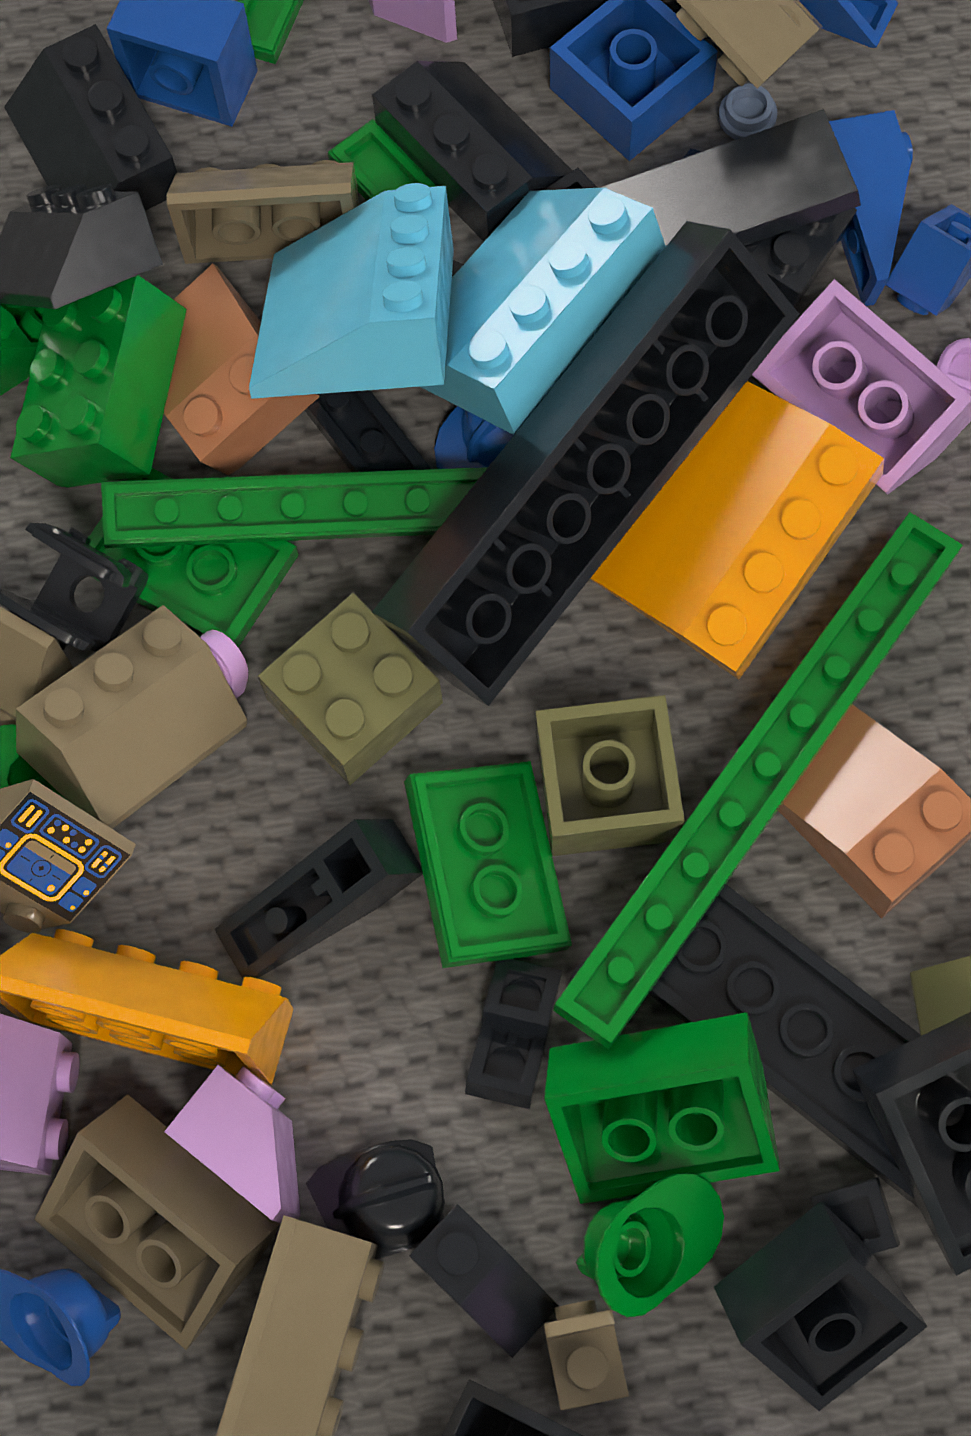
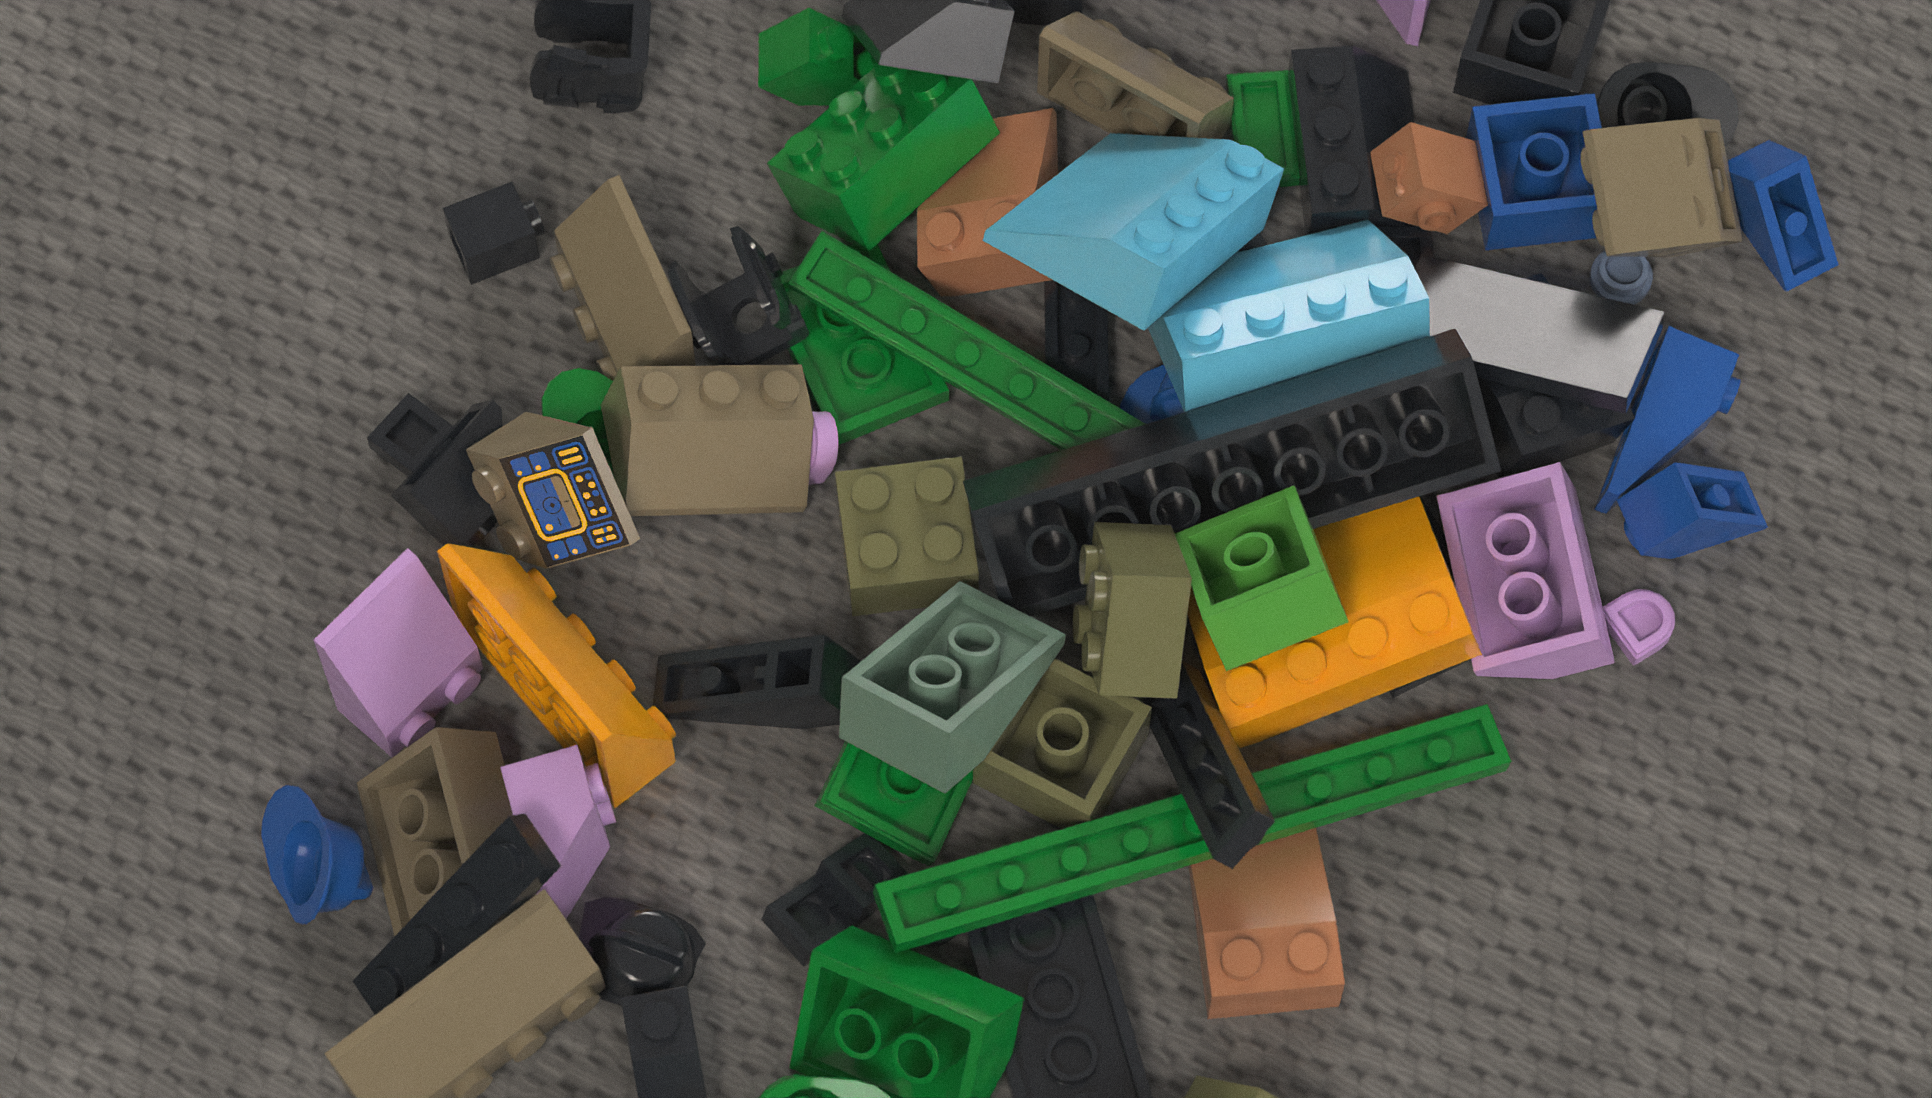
camera: 30 degrees right, 5 degrees down
none -> black plate [353,813,561,1015]
none -> sand green slope [839,581,1066,794]
none -> olive brick [1073,522,1192,698]
none -> black plate [1143,660,1275,869]
none -> bright green brick [1175,485,1349,671]
none -> nougat head [1370,122,1488,234]

